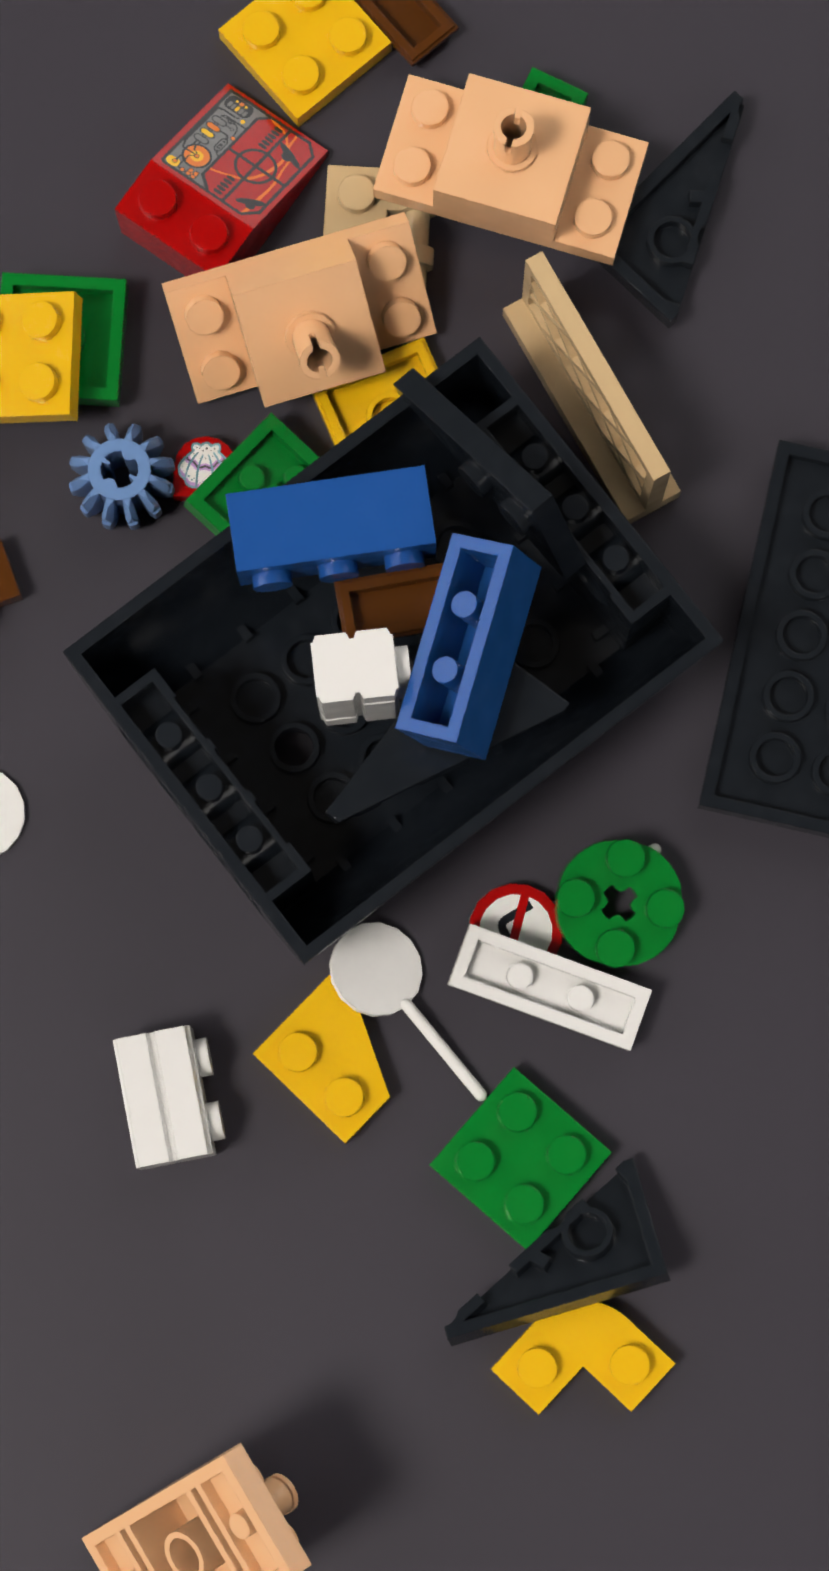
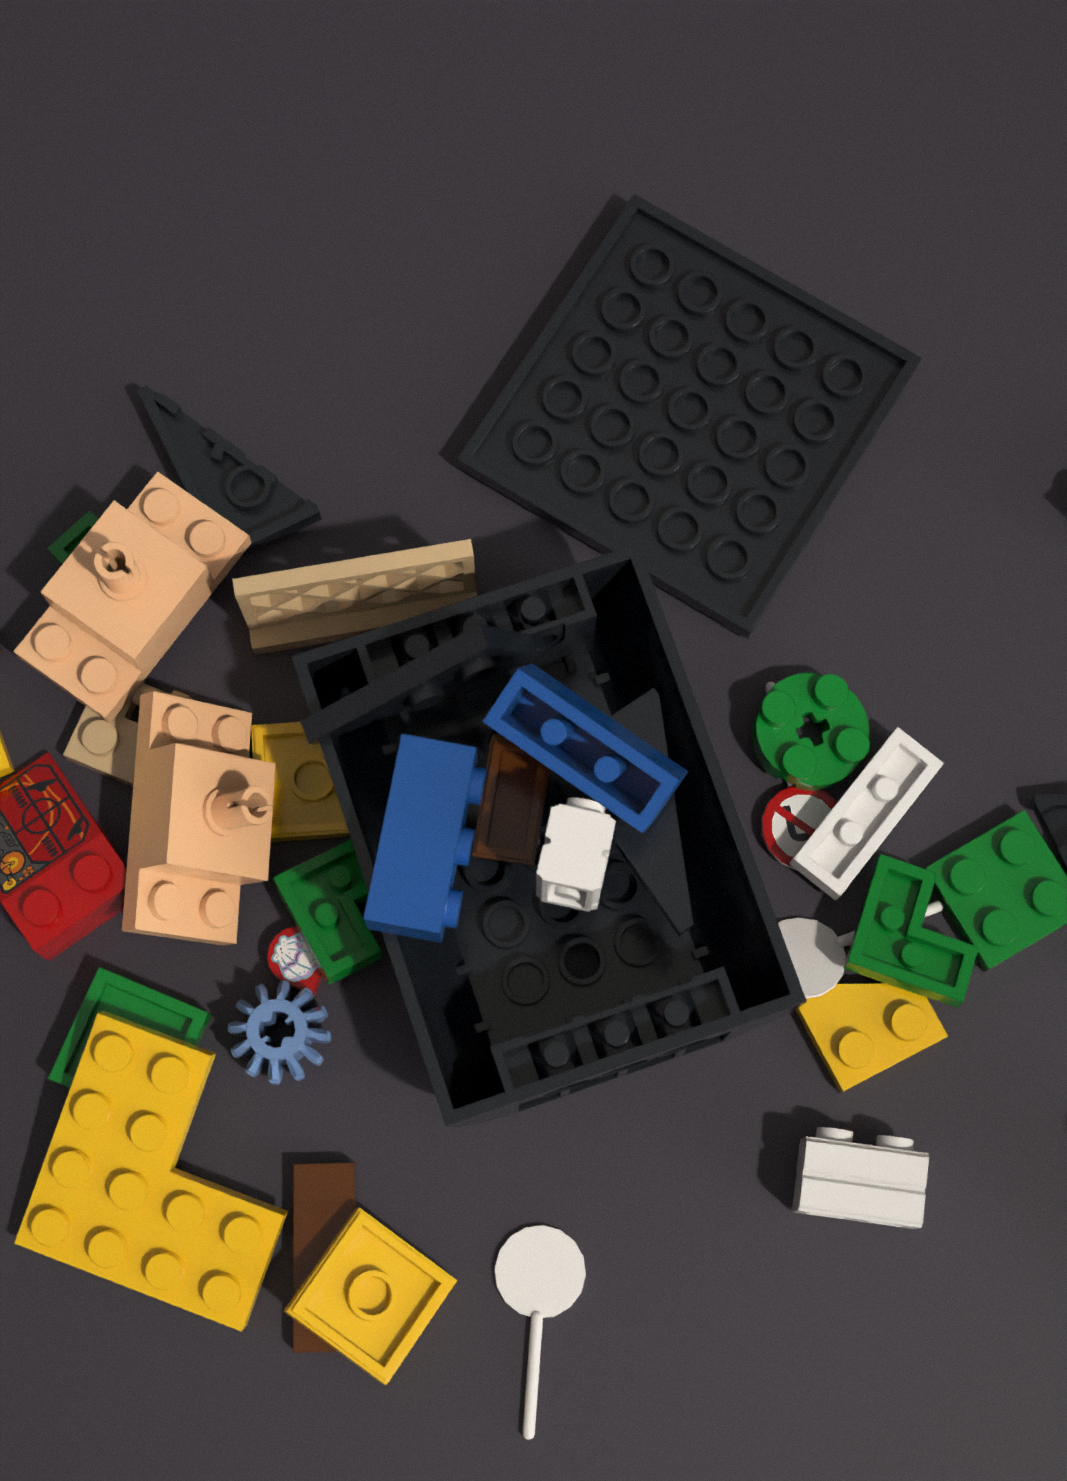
camera: 75 degrees left, 5 degrees down
none -> green plate [843,854,979,1008]

